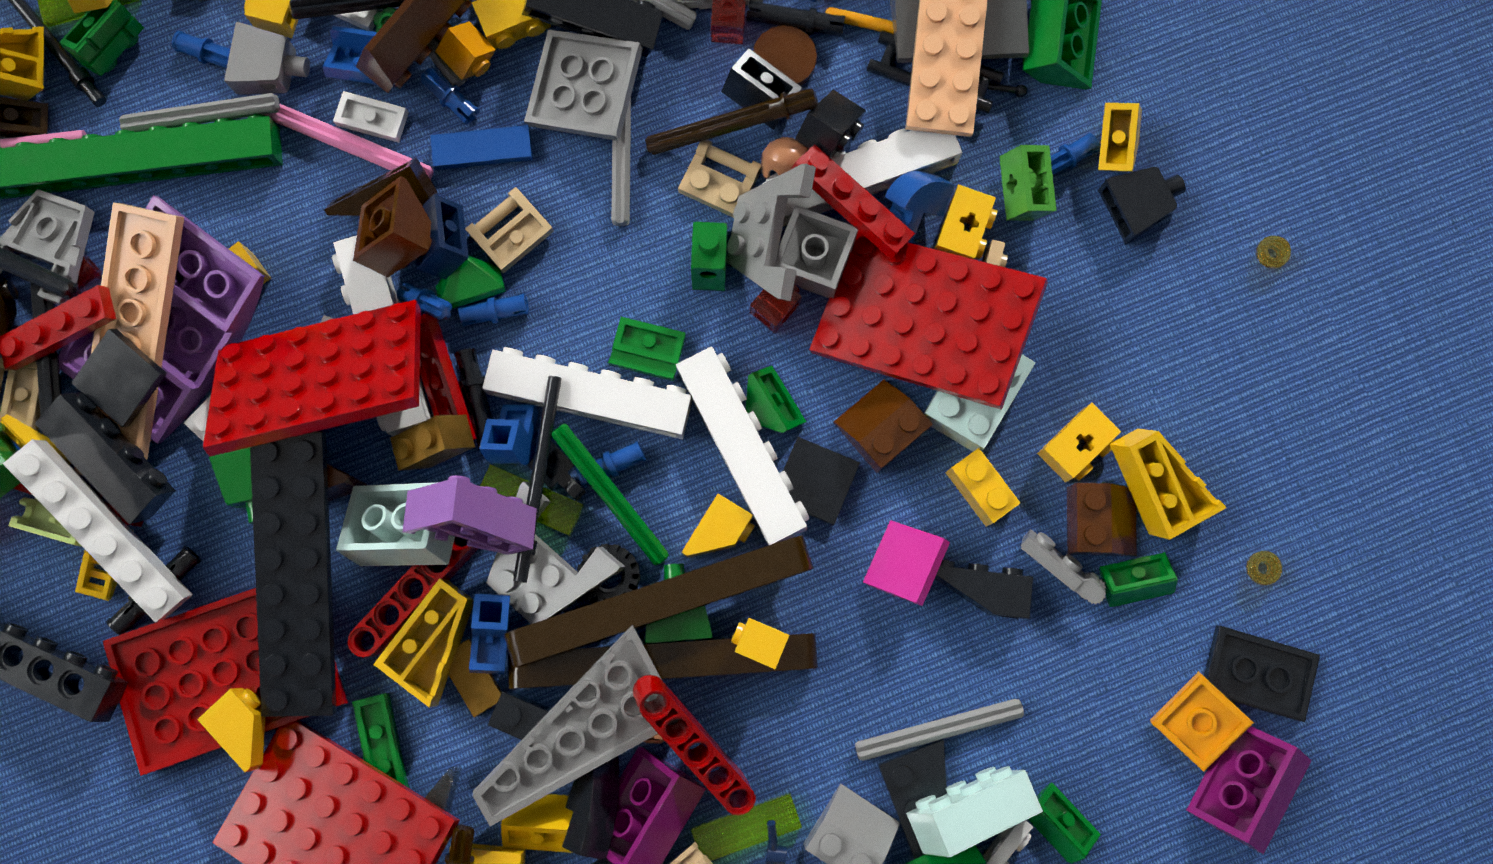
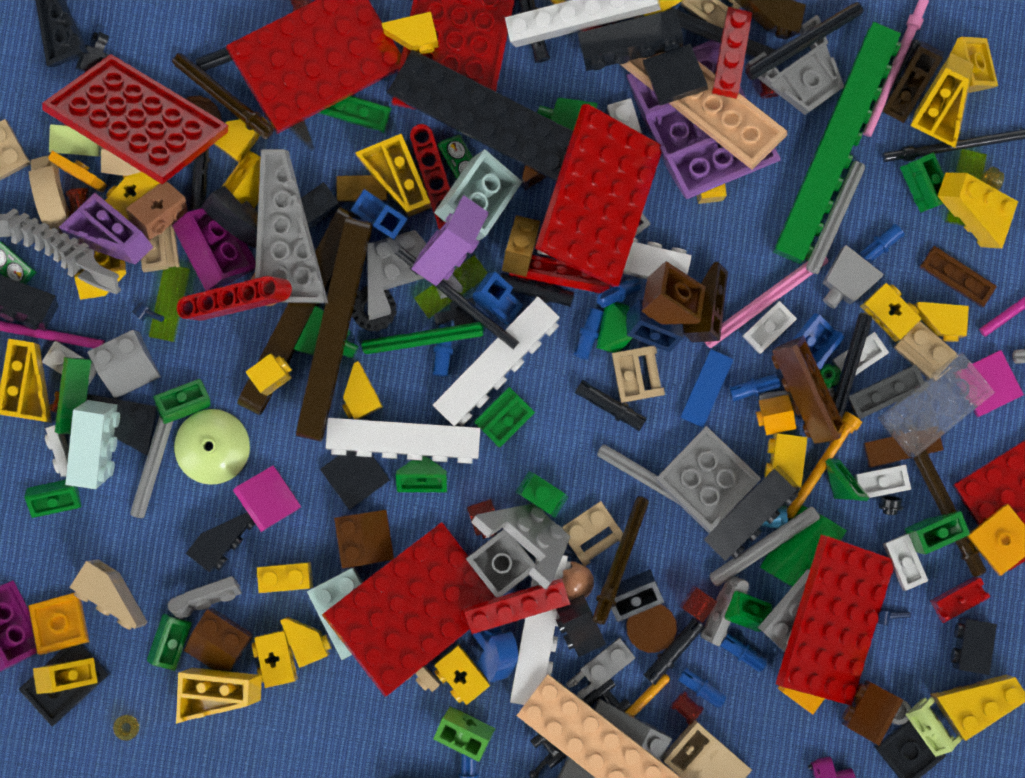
camera: 125 degrees right, 5 degrees up
none -> yellow slope [33,658,97,694]
none -> tan slope [70,559,147,630]
none -> green slope [153,379,210,424]
none -> yellowish green dish [174,409,250,484]
none -> yellow slope [280,617,332,668]
none -> slope [437,134,473,179]
none -> light grey hinge [566,638,635,699]
none -> black pin [575,380,647,432]

